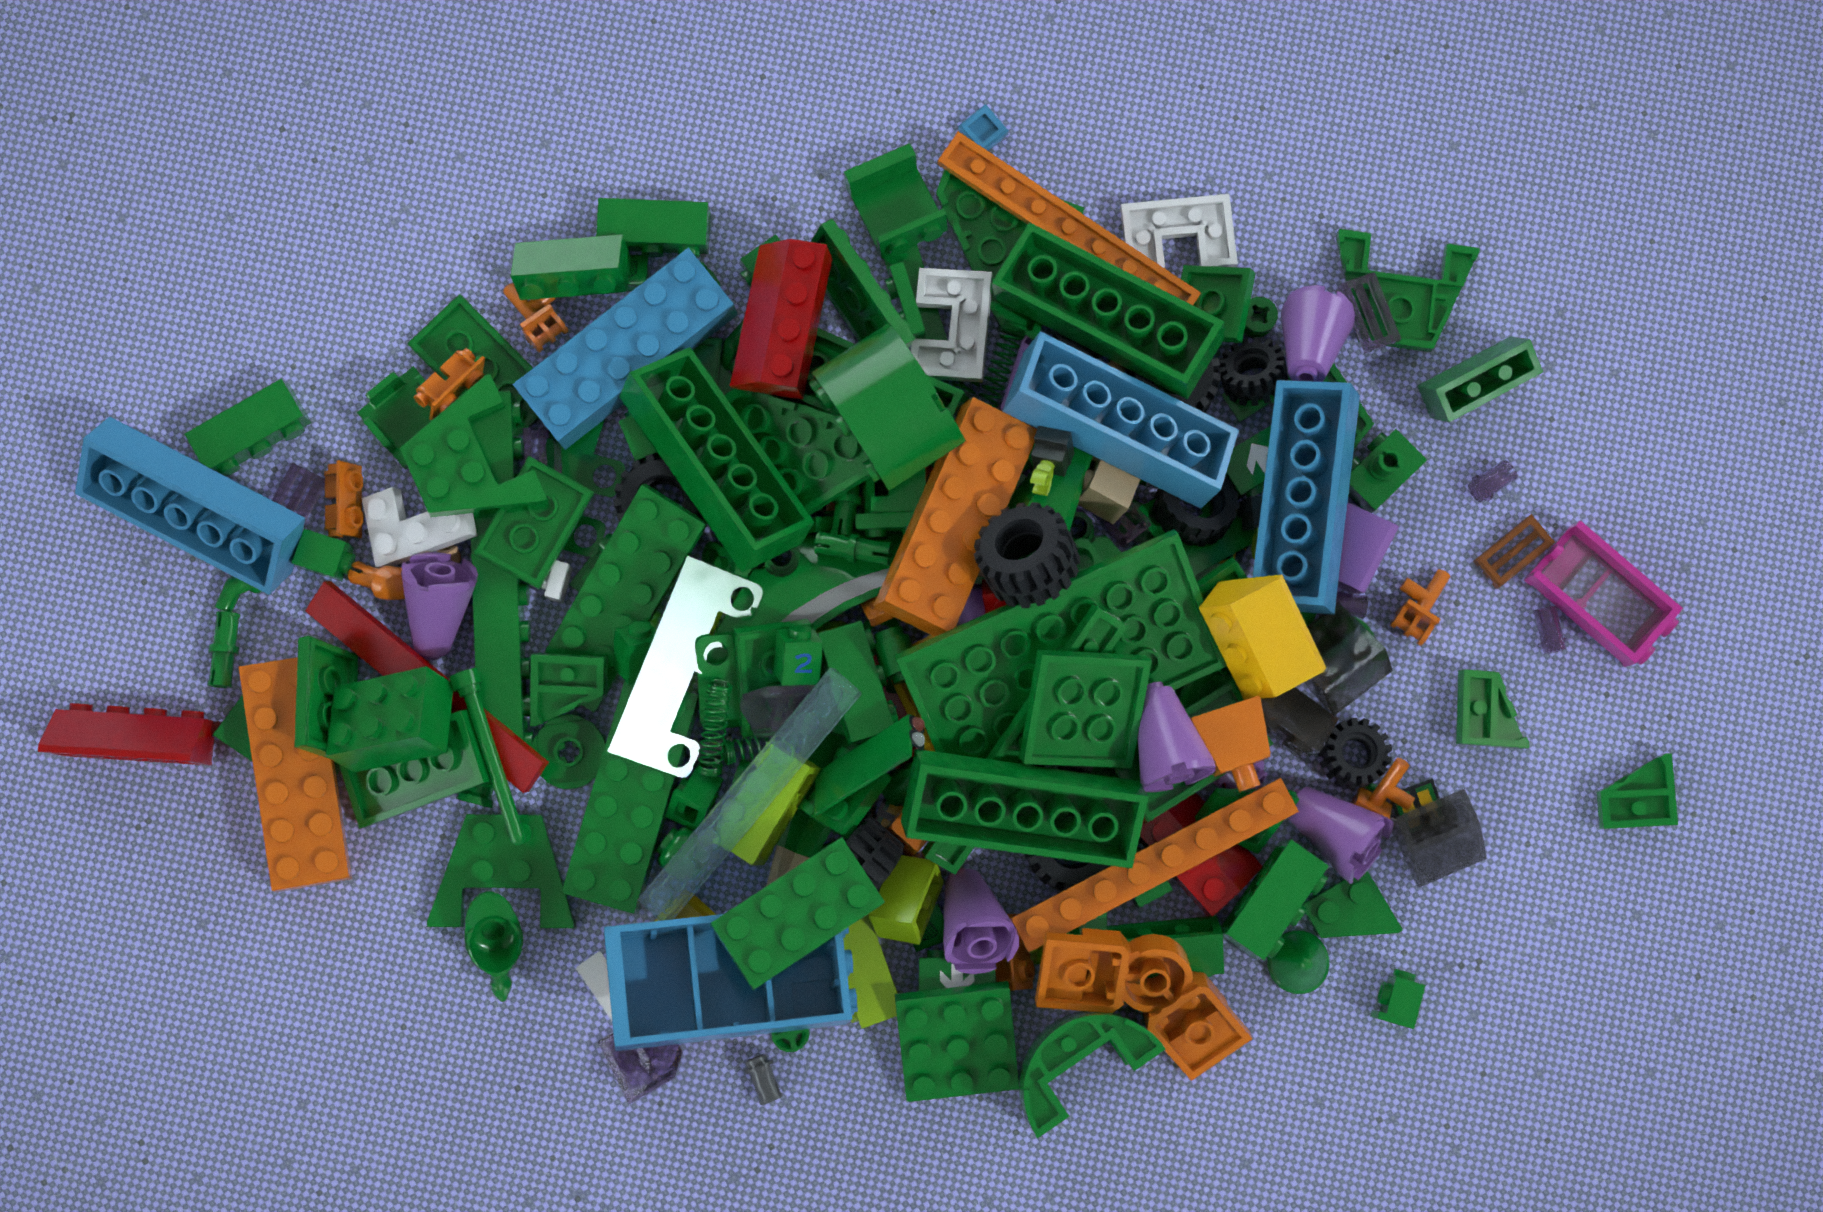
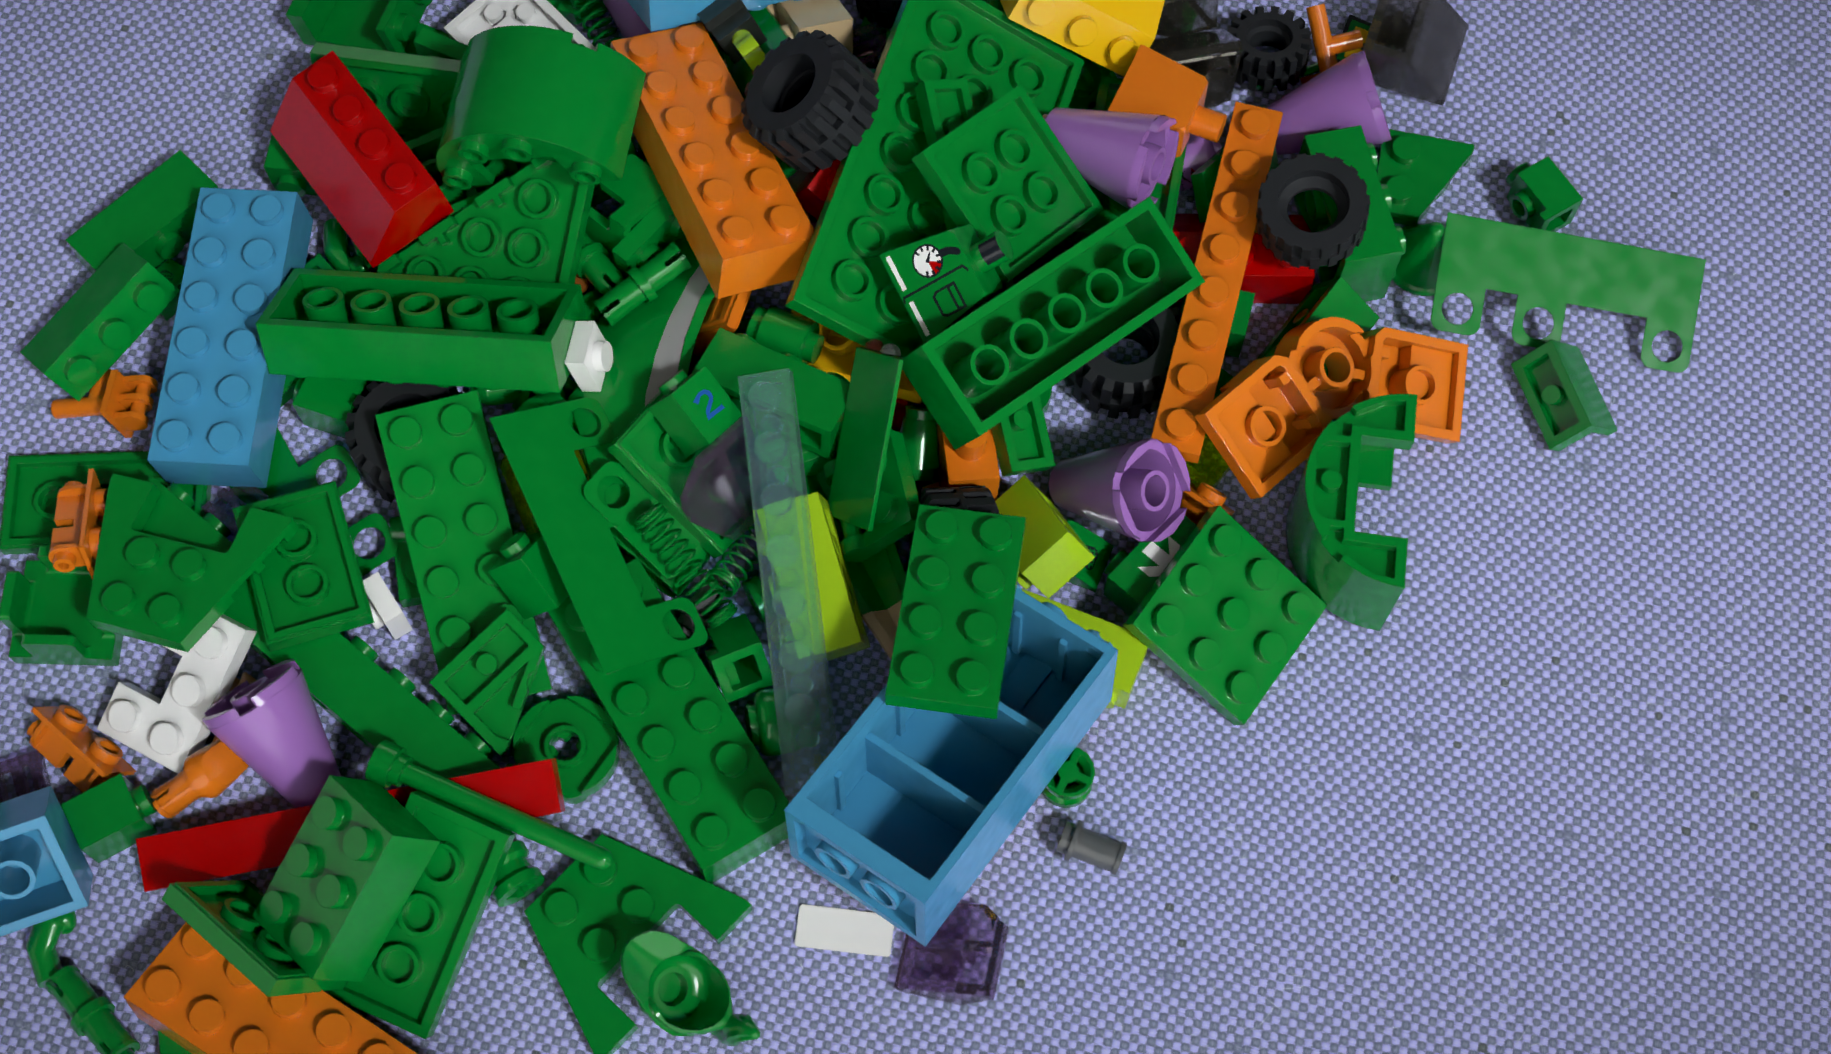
camera: 45 degrees left, 15 degrees down
none -> white plate [565,321,613,392]
none -> green torso [879,224,1013,344]
none -> black tyre [1256,153,1370,269]
none -> green piece [1431,212,1706,373]
none -> green panel [1511,339,1617,451]

